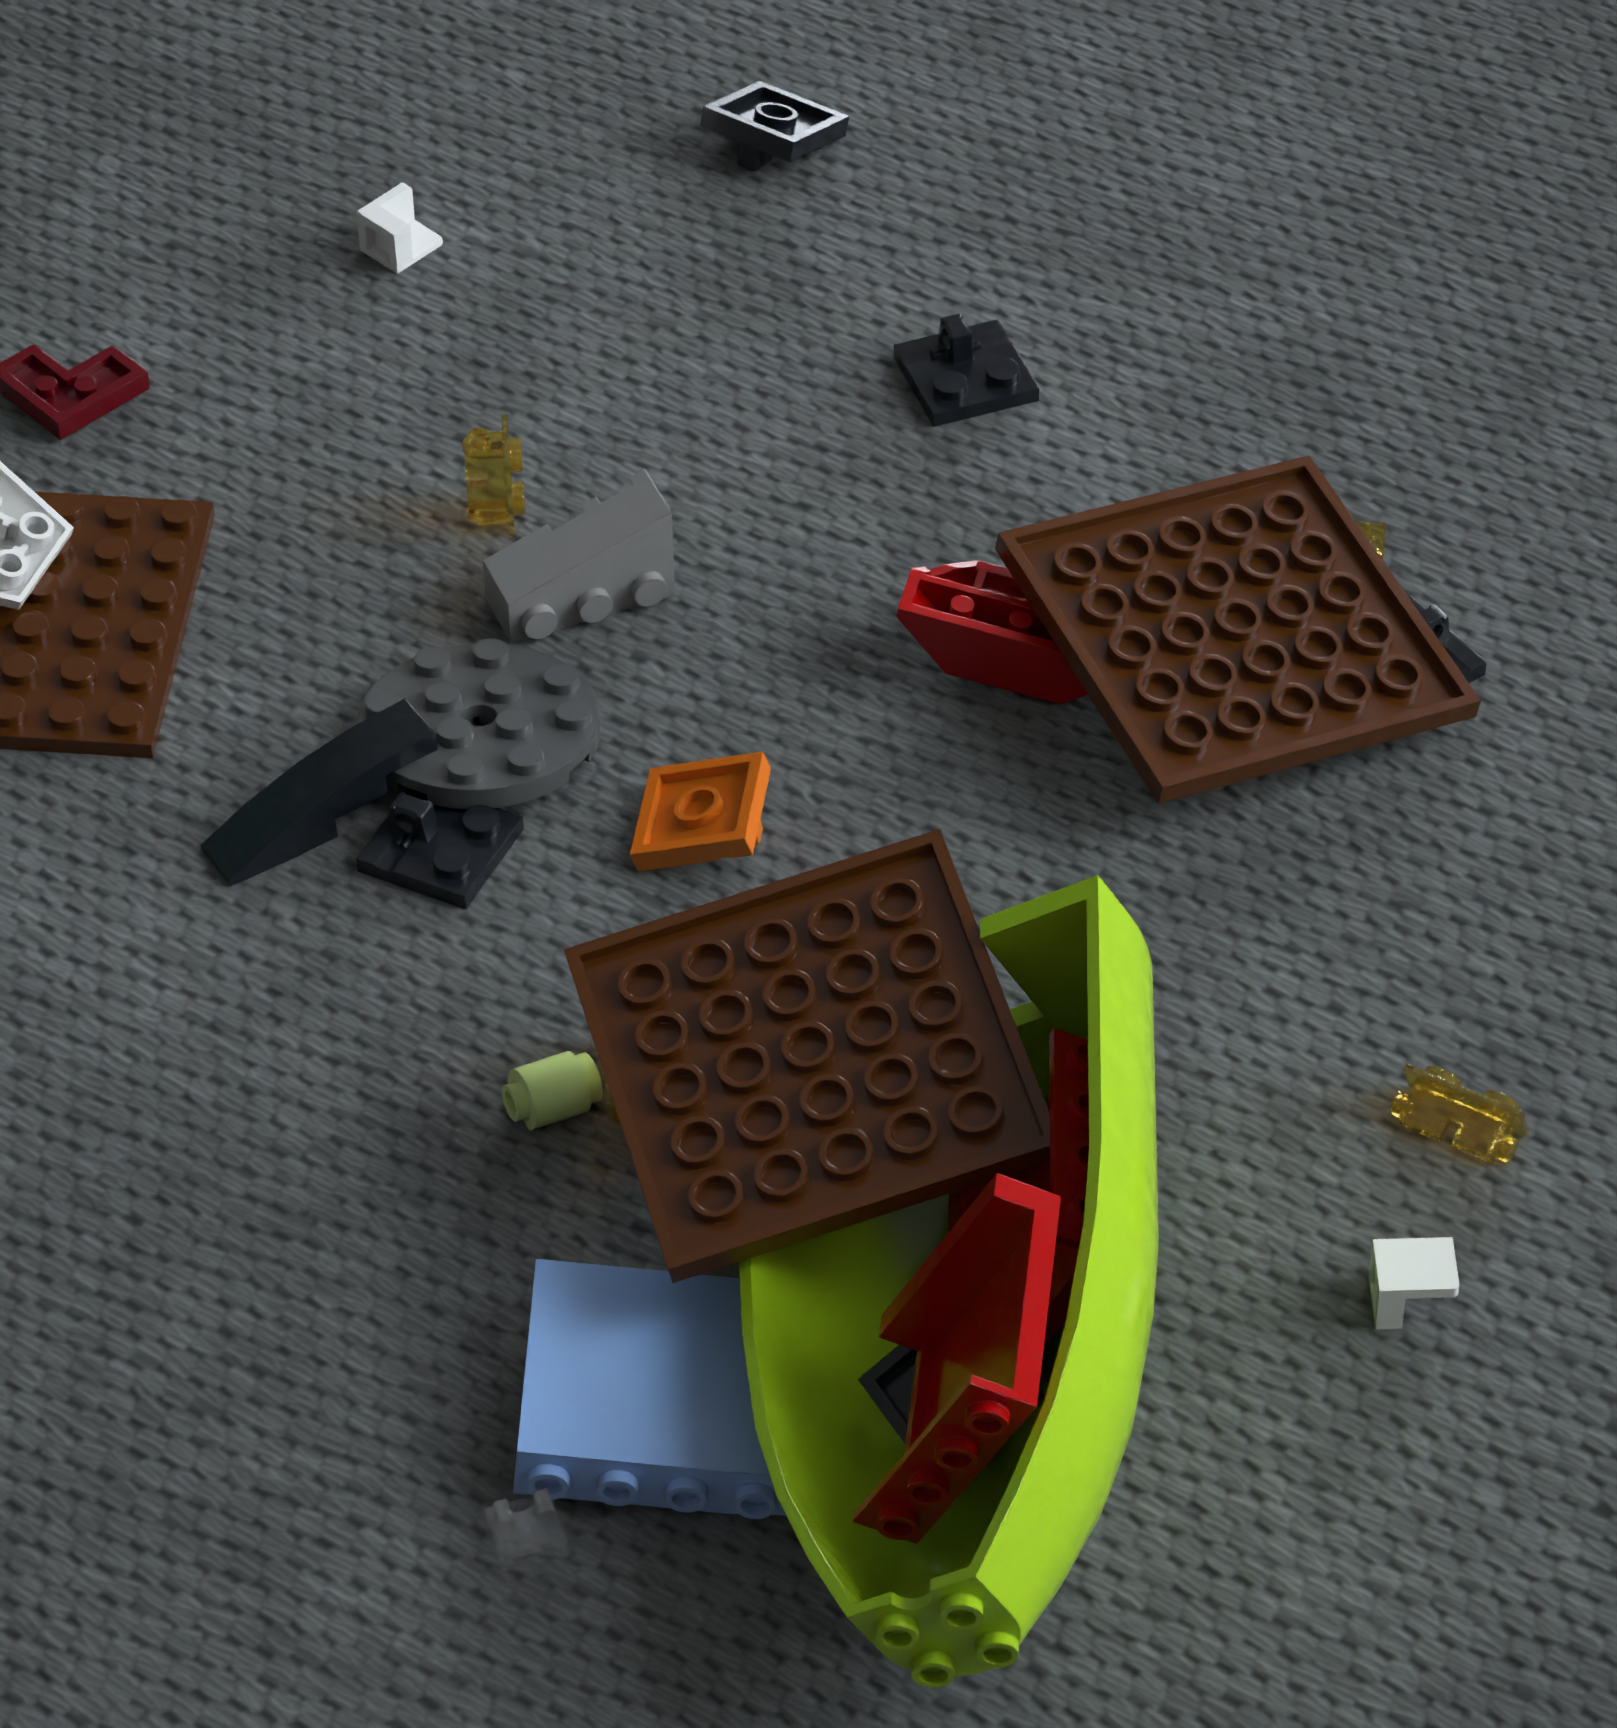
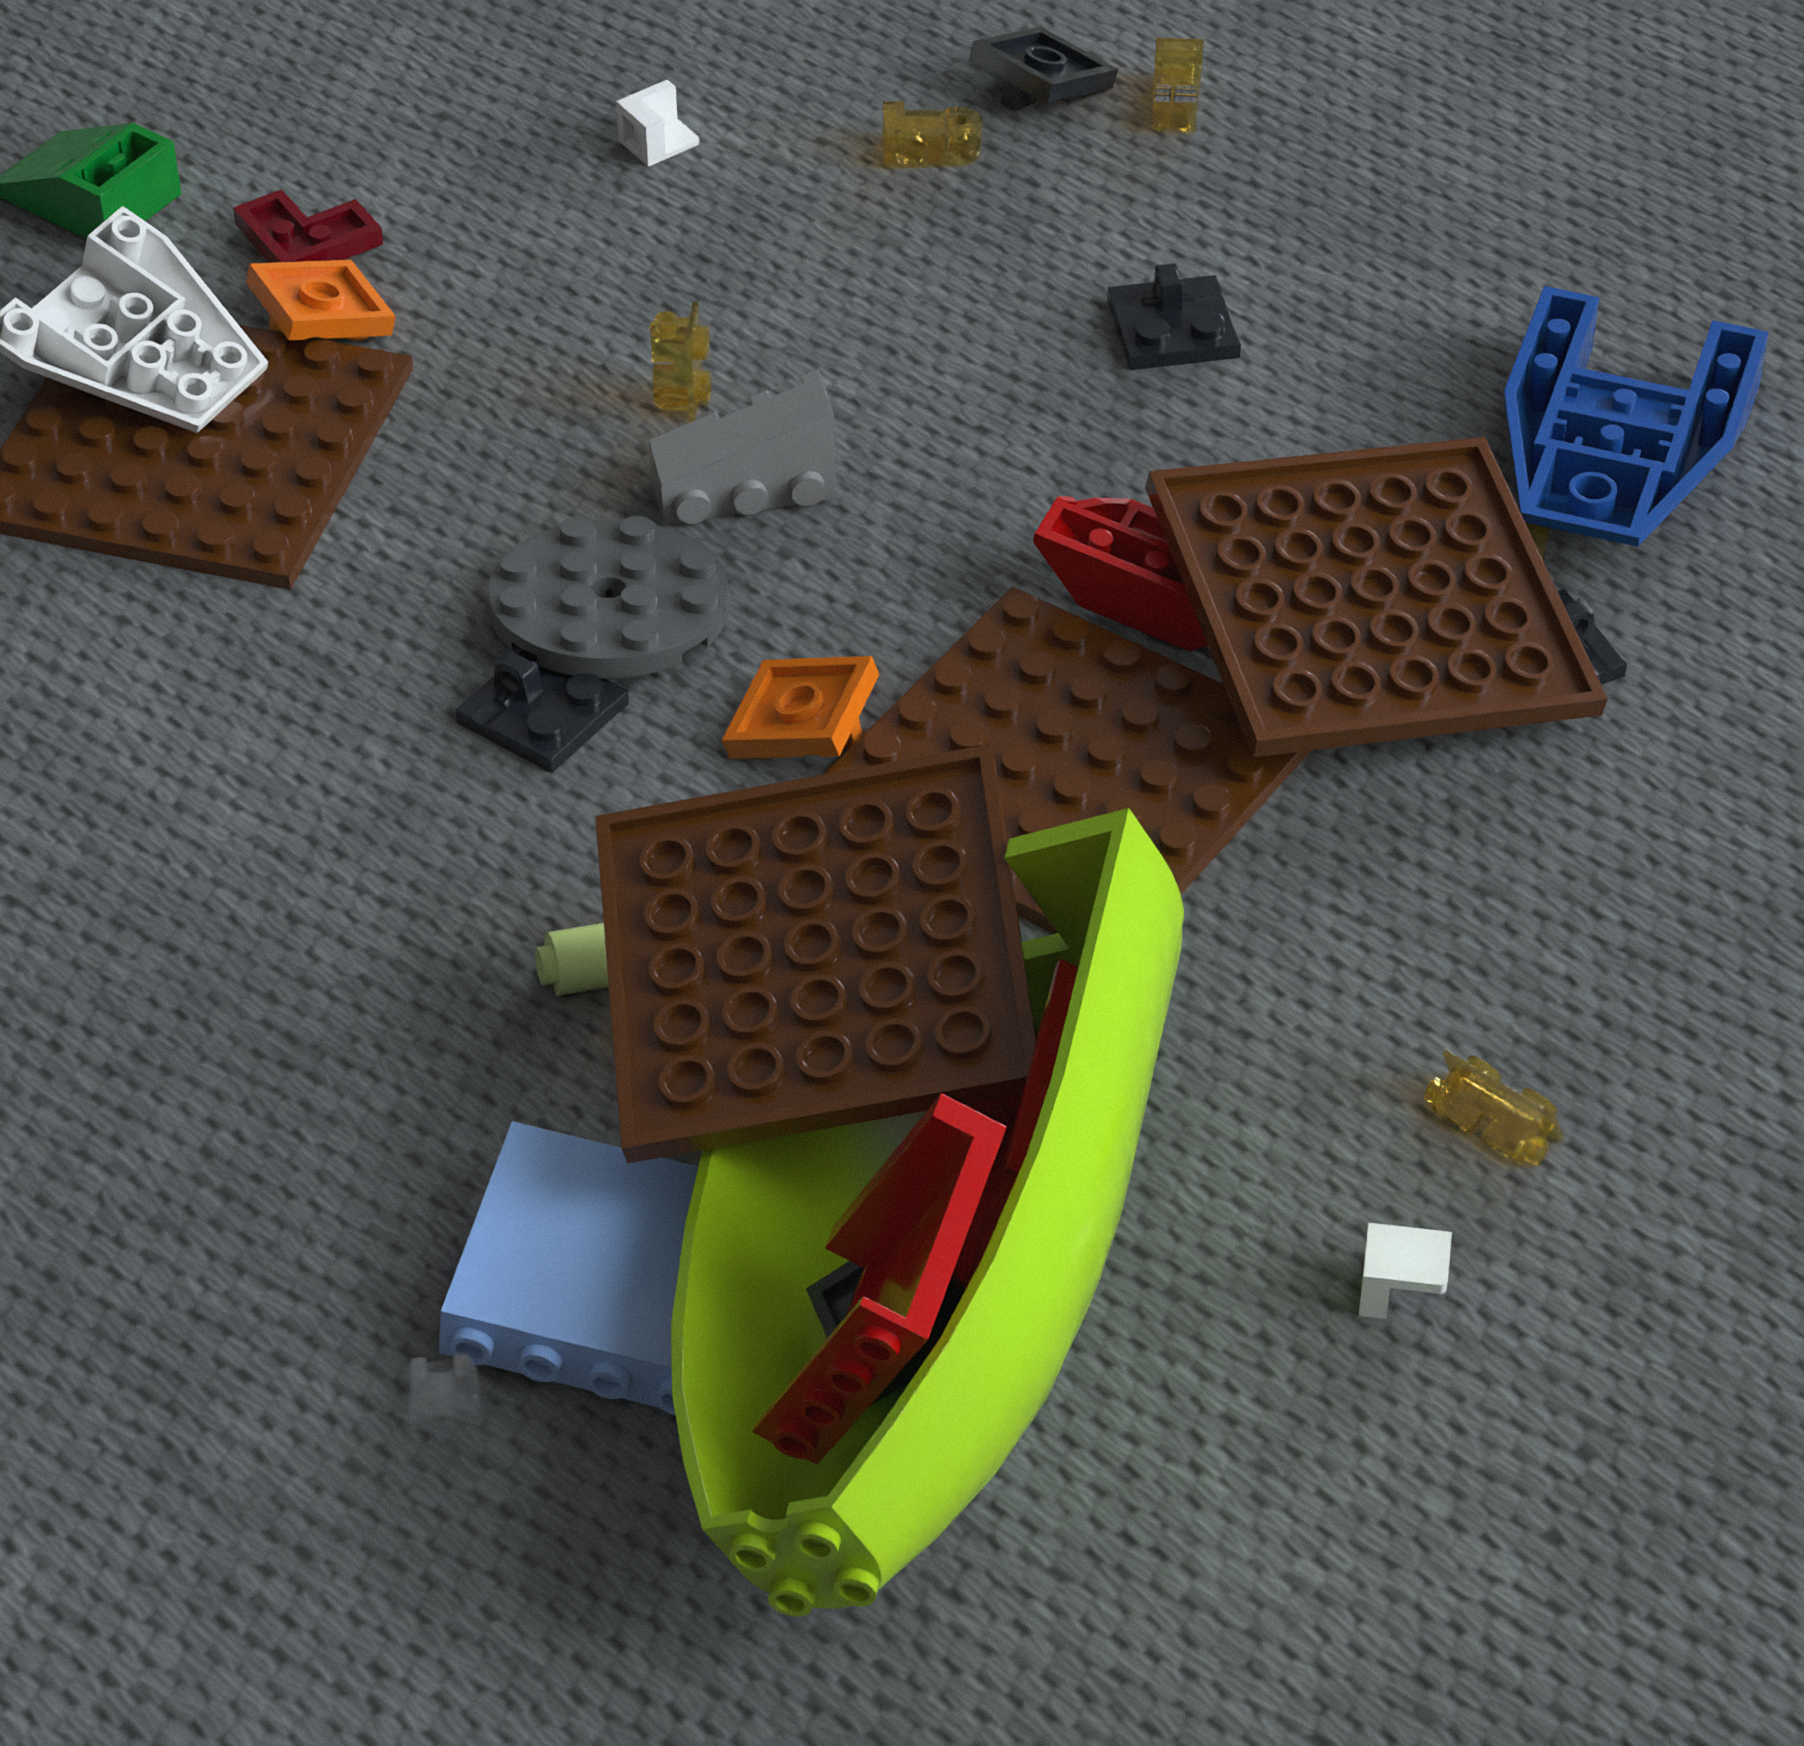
camera: 10 degrees right, 0 degrees up
black slope [201,698,438,887] -> none
none -> orange hinge [246,260,396,341]
none -> reddish brown plate [824,586,1311,934]
none -> clear yellow leg [882,101,983,169]
none -> clear yellow leg [1152,37,1204,132]
none -> blue wedge [1503,286,1769,547]

